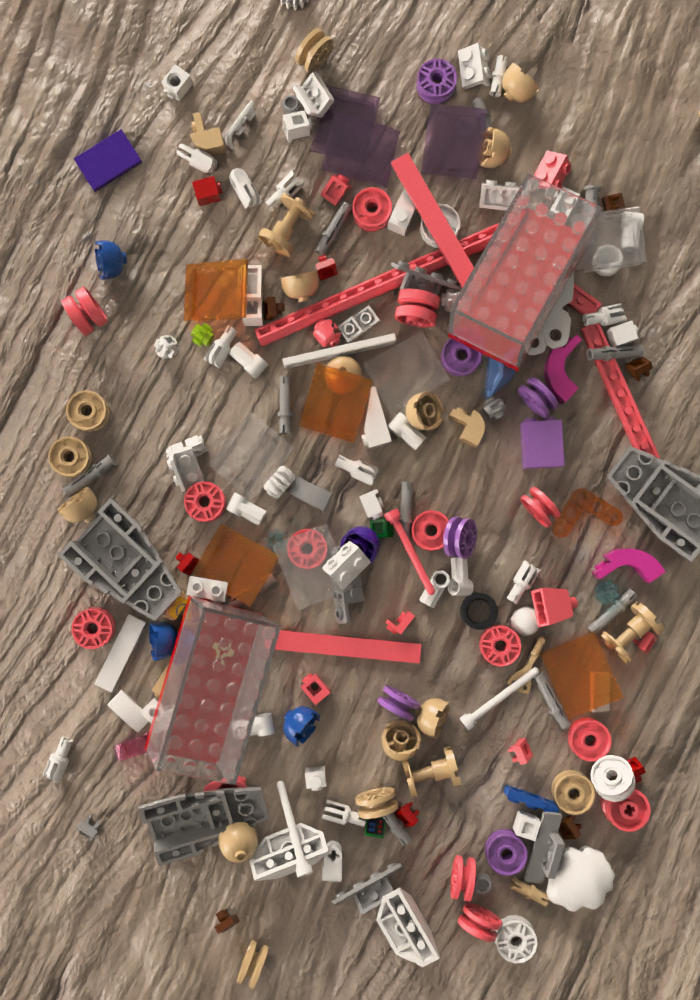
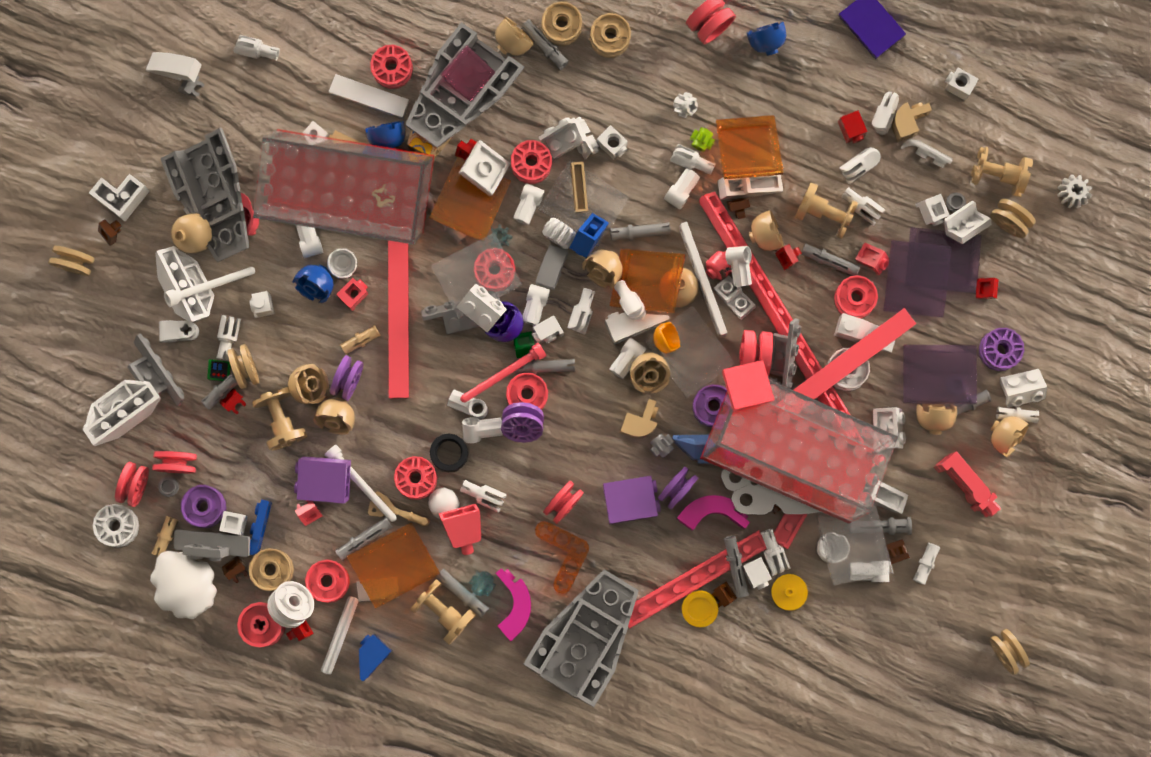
camera: 85 degrees right, 5 degrees down
white slope [108,690,149,733] -> none
clear pink leg [113,732,148,762] -> none
white bracket [186,576,229,603] -> none
coral bracket [385,611,415,634] -> none
bracket [530,151,571,197] -> none
coral tile [632,631,658,655] -> none
none -> white brick [89,174,150,221]
none -> white slope [146,52,201,83]
none -> medium lavender brick [294,456,351,503]
none -> white axle [321,596,359,675]
none -> white hair [327,249,357,279]
none -> tan pin [340,325,381,355]
none -> blue slope [359,634,393,681]
none -> clear pink tile [440,45,495,101]
none -> white tile [459,140,511,196]
none -> white piece [523,284,550,326]
none -> blue slope [569,213,609,258]
none -> tan piece [570,162,588,213]
none -> tan cylinder [582,249,623,288]
none -> white brick [597,125,628,160]
none -> white arm [614,280,646,321]
none -> light orange hair [653,322,680,354]
none -> yellow piece [682,590,718,627]
none -> coral tile [722,360,774,411]
none -> white piece [725,246,752,287]
none -> yellow piece [771,574,808,611]
none -> white pin [913,543,940,585]
none -> coral hips [934,451,1001,517]
none -> tan piece [971,147,1033,197]
none -> red tile [976,278,999,299]

